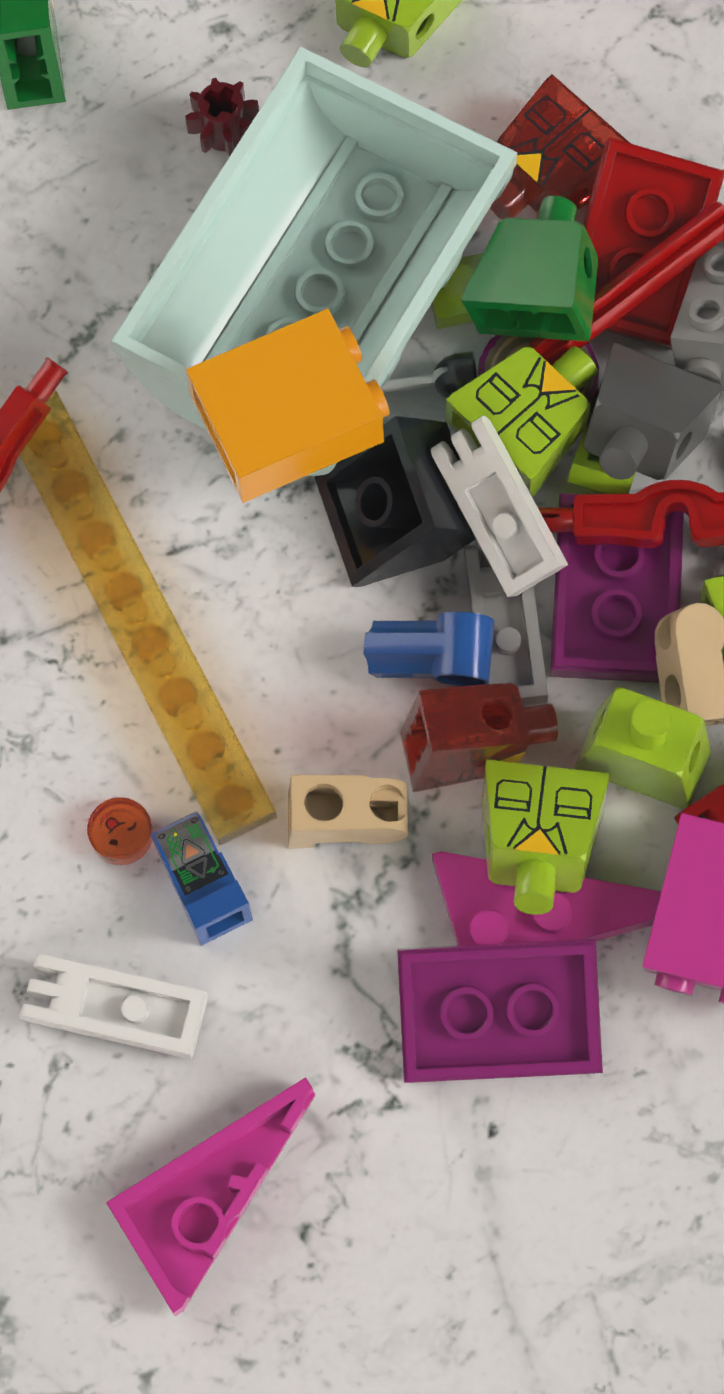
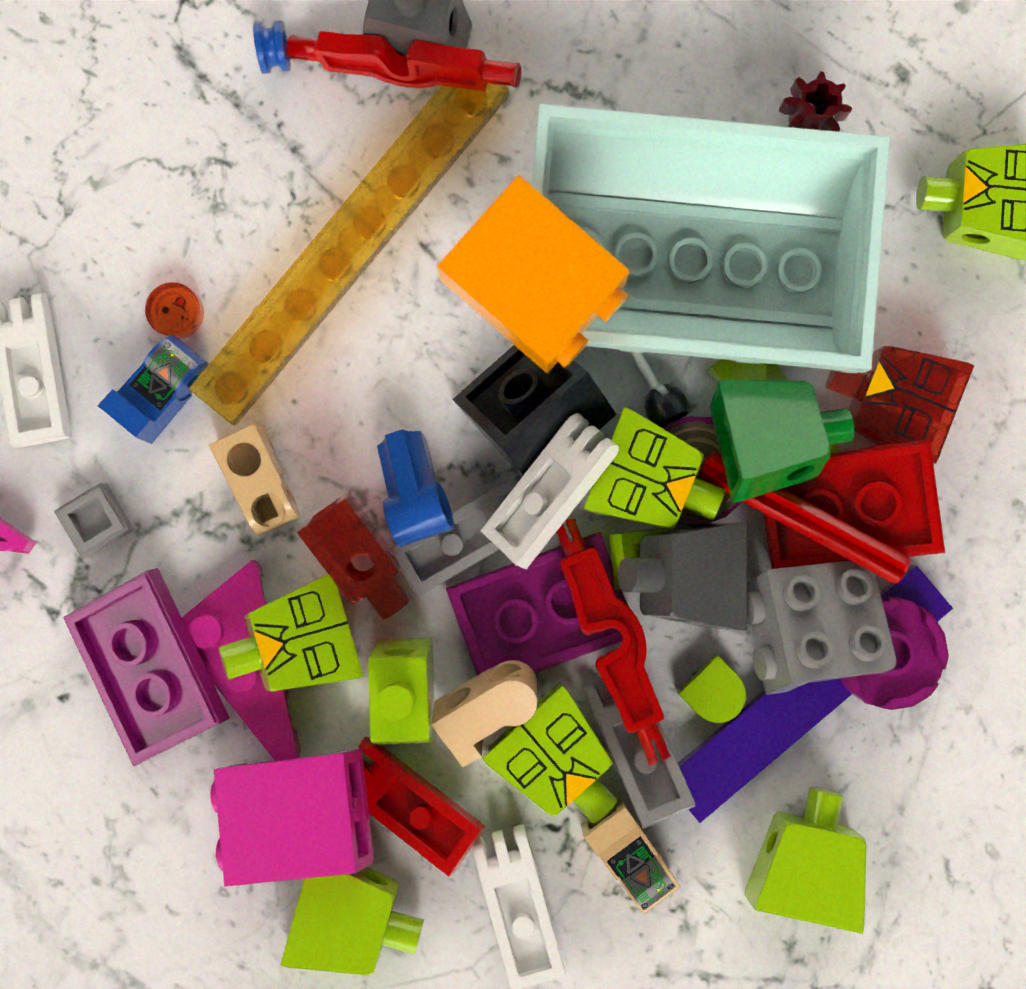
camera: 65 degrees right, 15 degrees up
none -> light grey tile [54,483,134,558]

